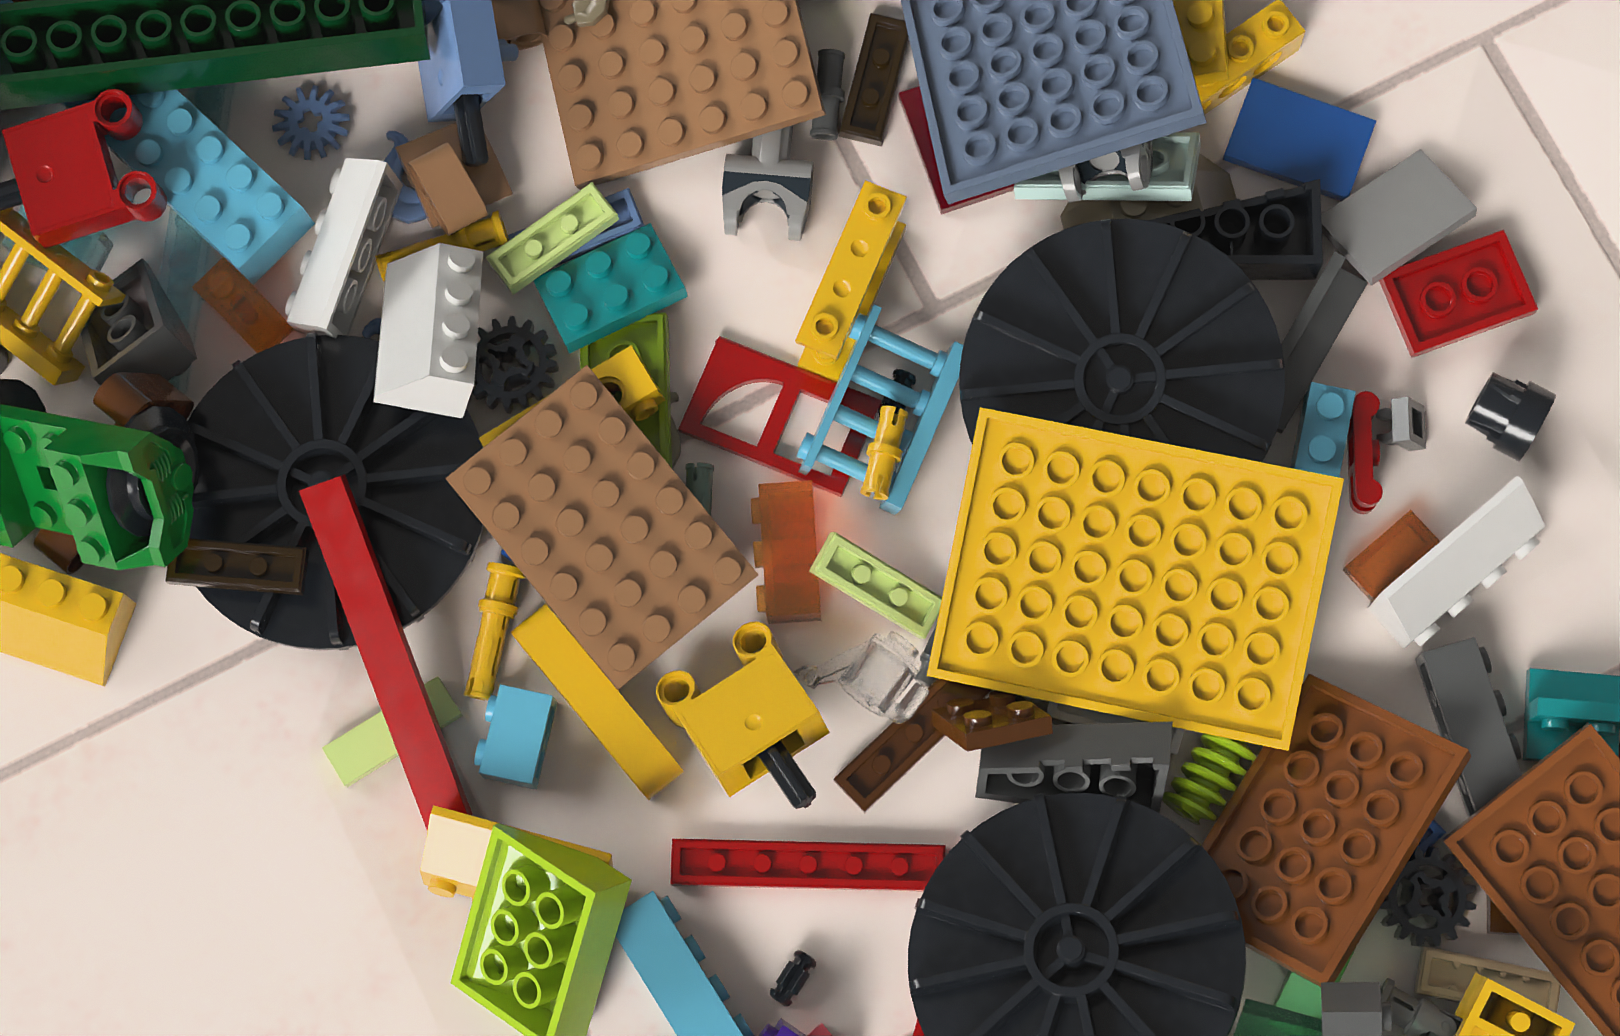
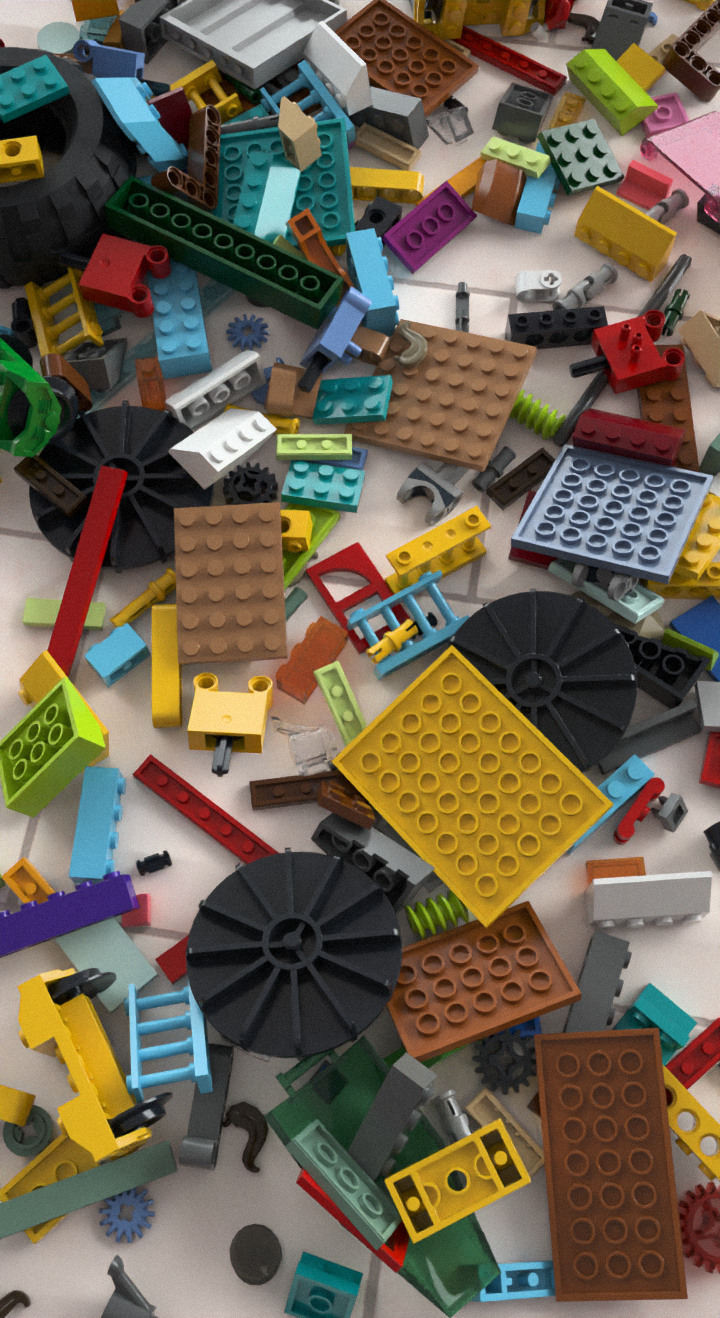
camera: 30 degrees right, 10 degrees down
none -> teal plate [312,375,393,425]
none -> lime slope [662,629,719,671]

